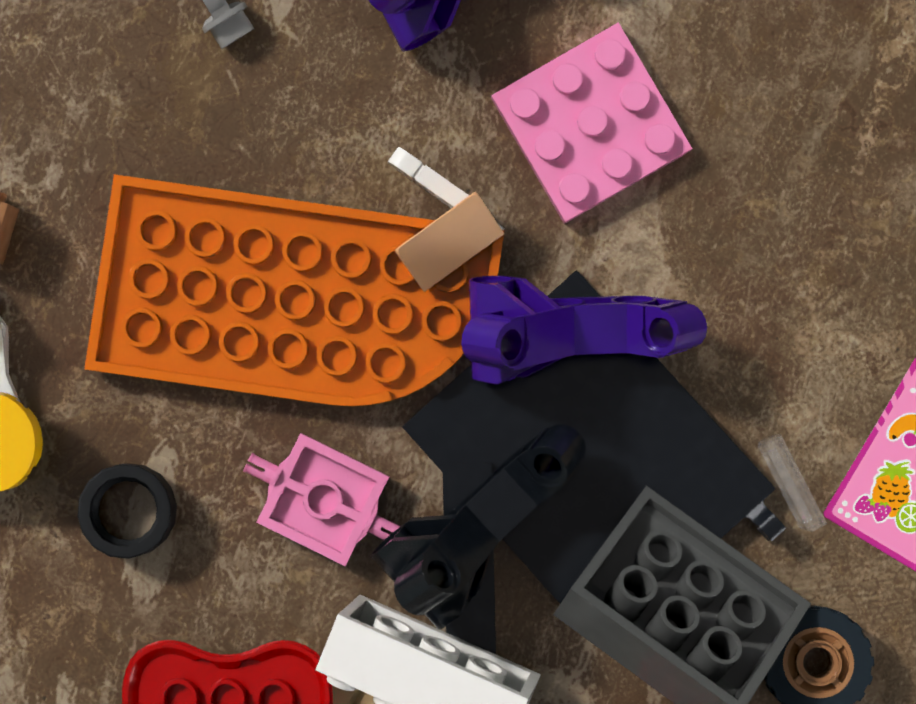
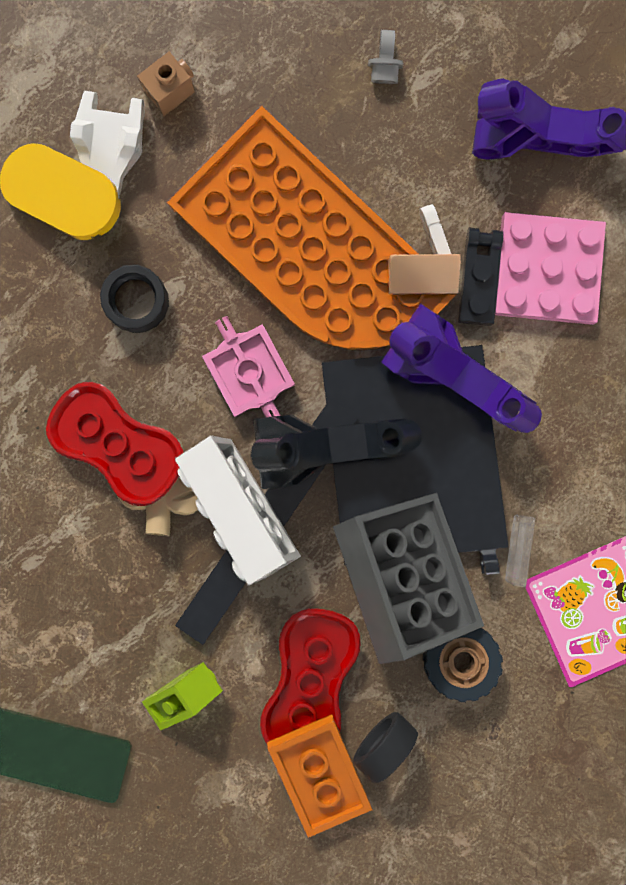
camera: 30 degrees right, 0 degrees up
none -> black plate [458,227,503,326]

